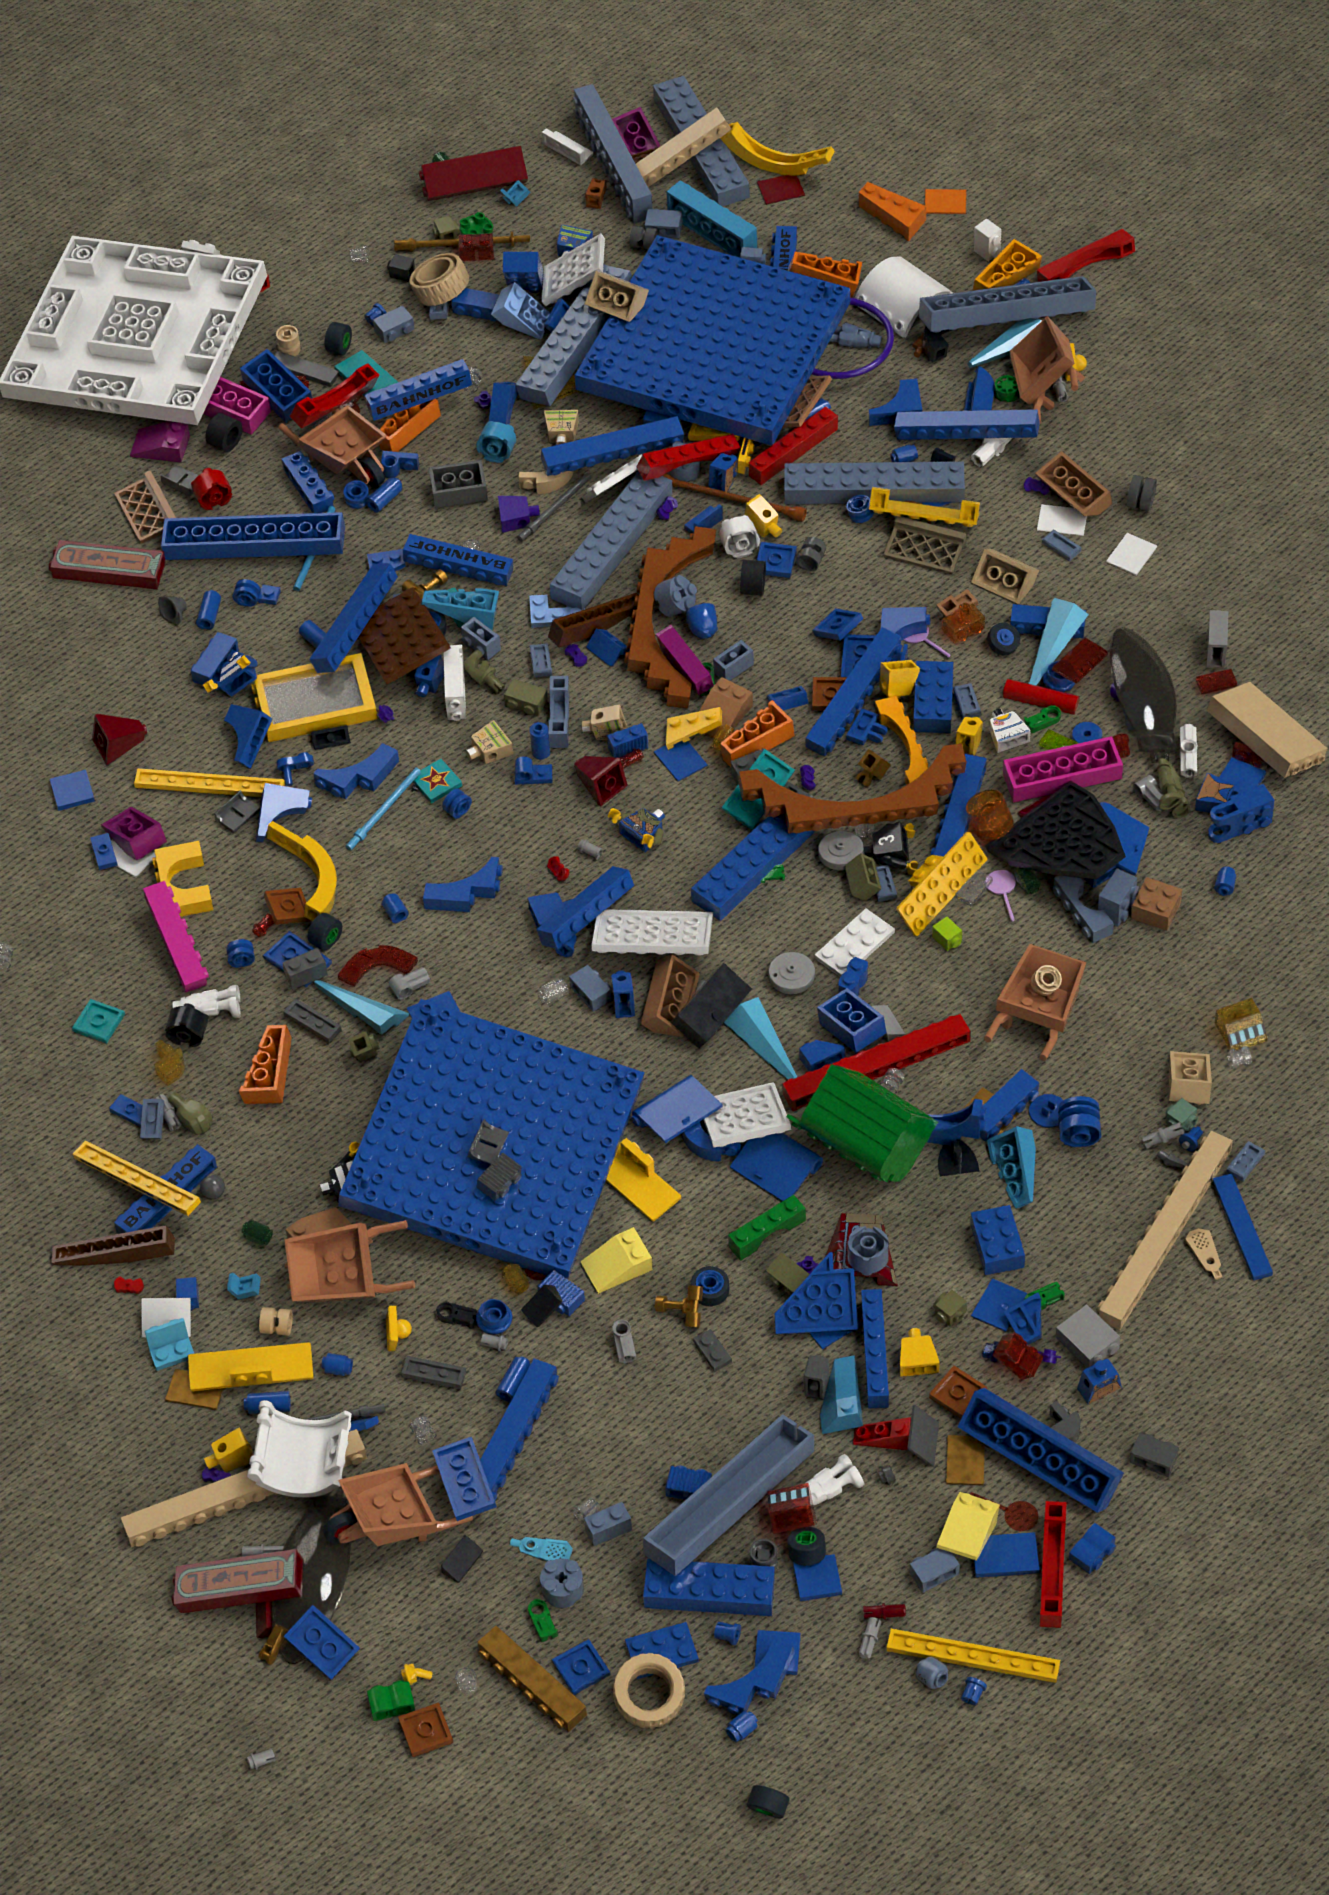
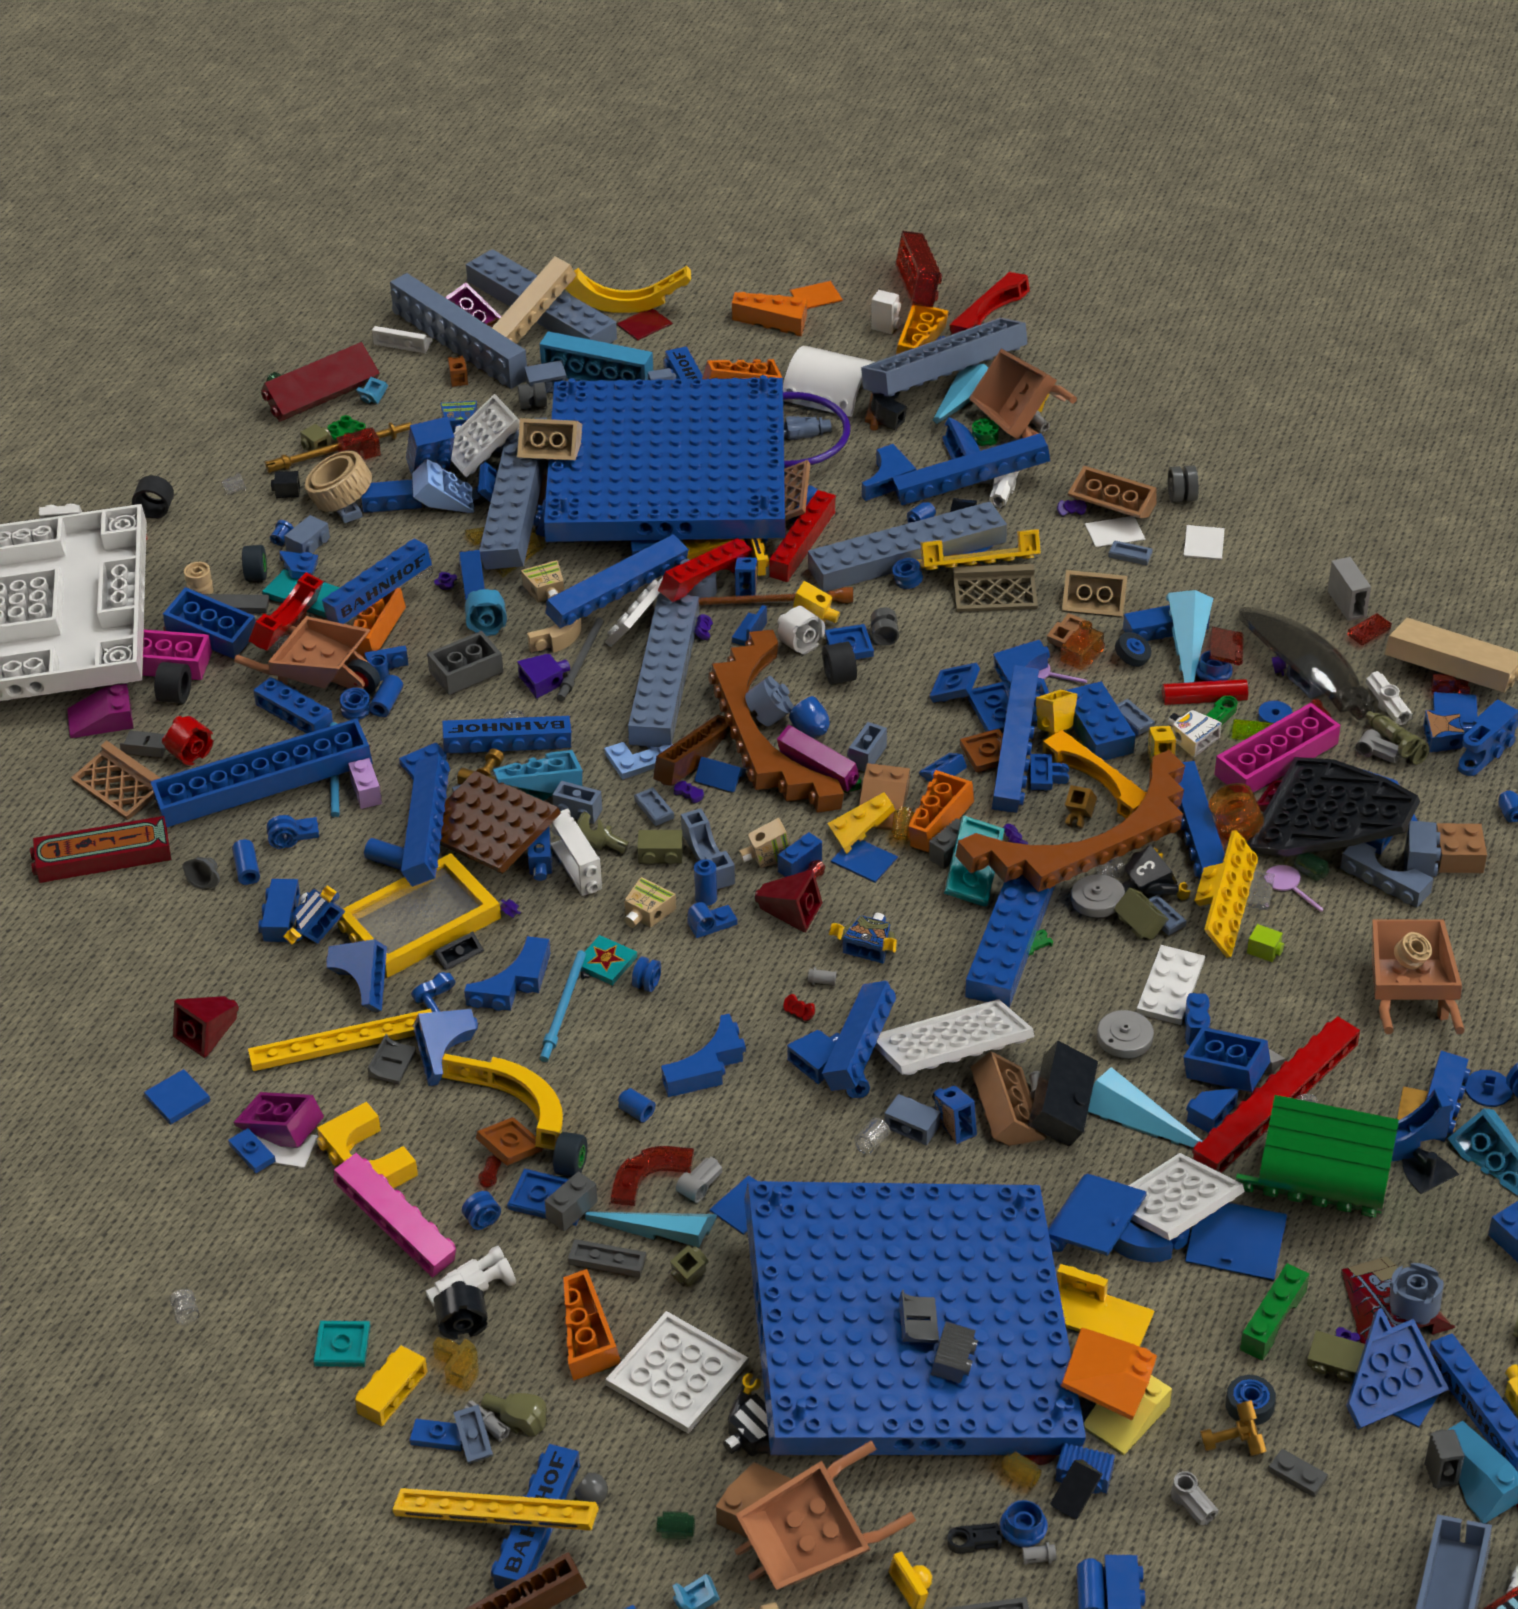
camera: 25 degrees left, 10 degrees down
none -> black piece [132,475,174,519]
none -> blue wing [279,551,318,579]
none -> lavender brick [348,758,382,809]
none -> yellow brick [355,1345,428,1427]
none -> white plate [605,1311,749,1434]
none -> clear red brick [895,231,942,308]
none -> orange slope [1061,1327,1157,1420]

